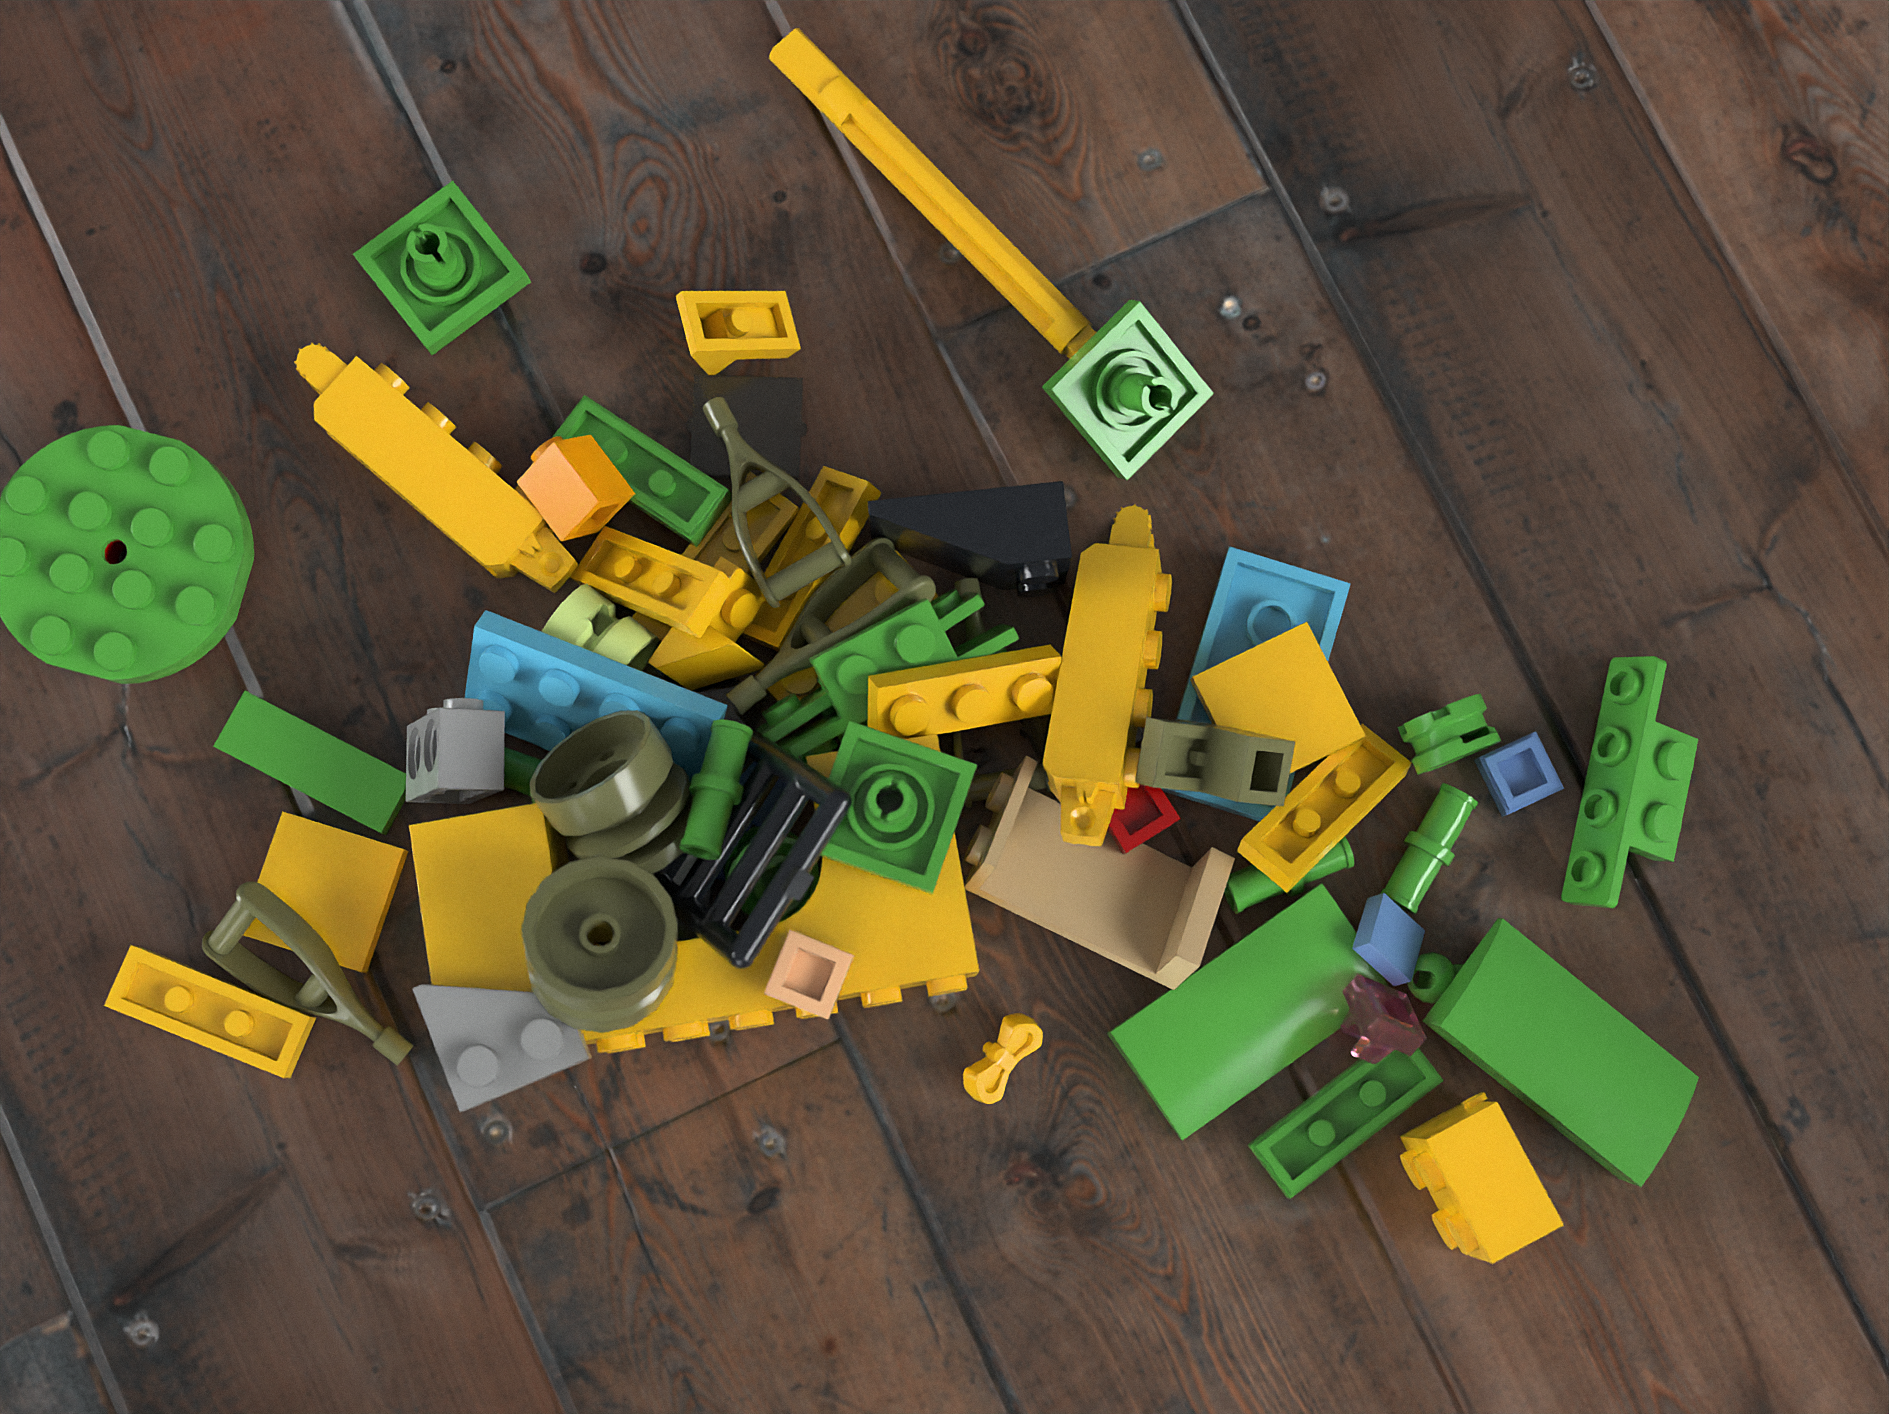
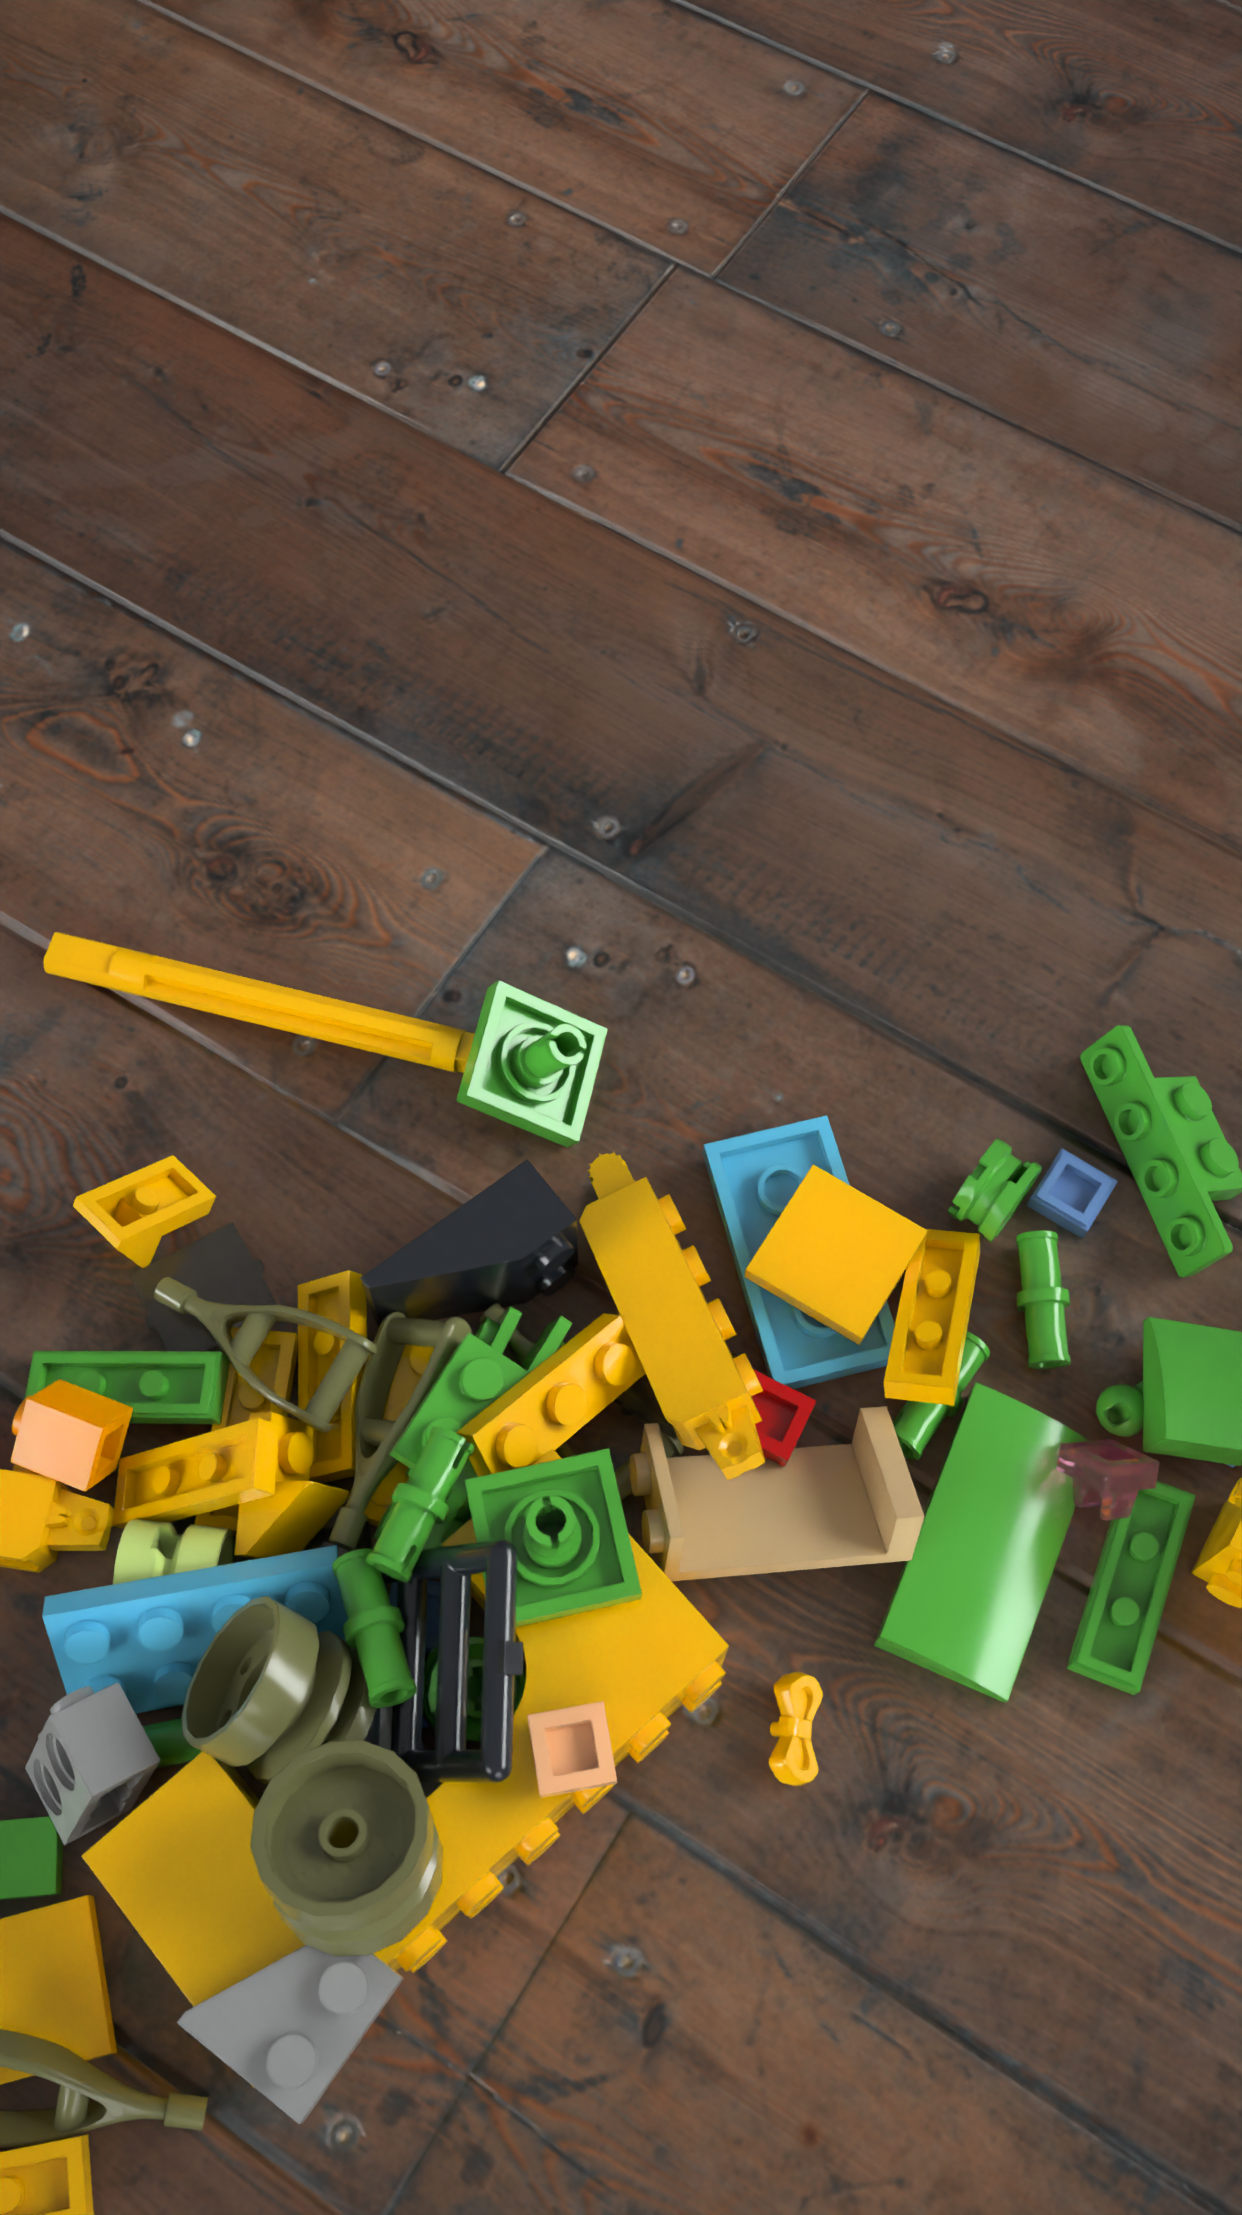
camera: 30 degrees left, 15 degrees down
olive brick [1135,717,1295,806] -> none
medium blue tile [1352,893,1425,986] -> none
none -> bright green pin [366,1427,475,1582]

